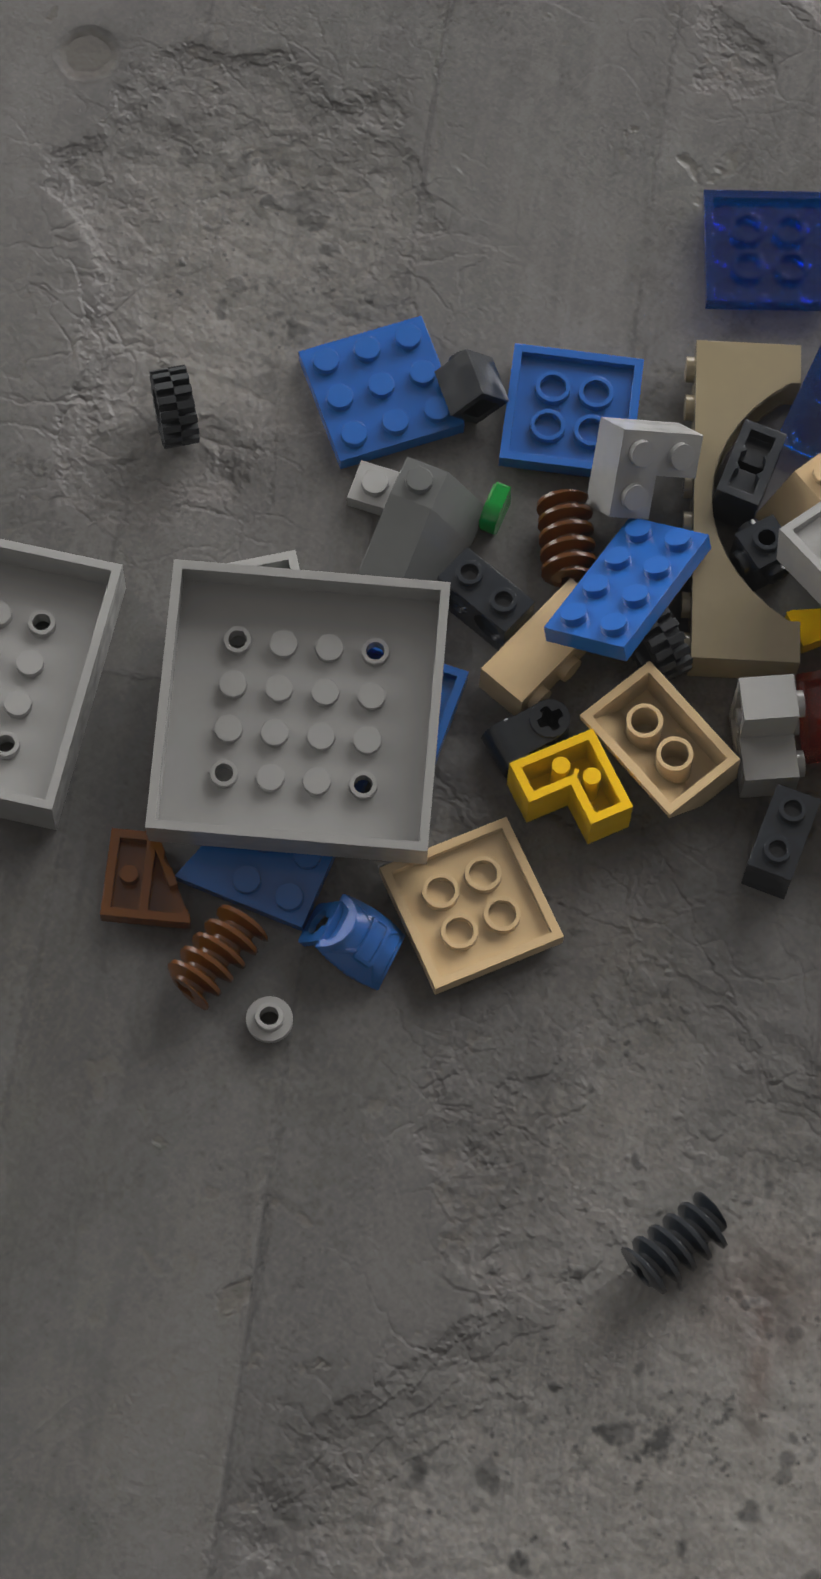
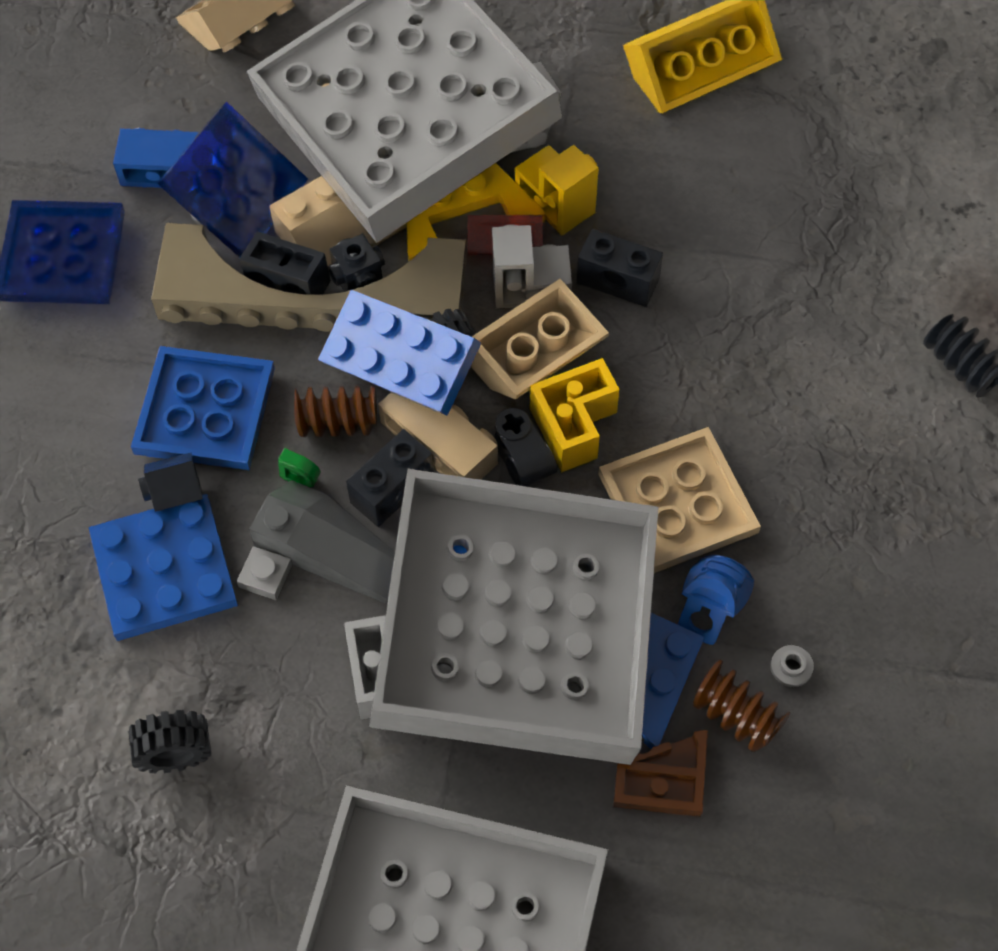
camera: 85 degrees left, 5 degrees down
light grey brick [586,417,703,519] -> none

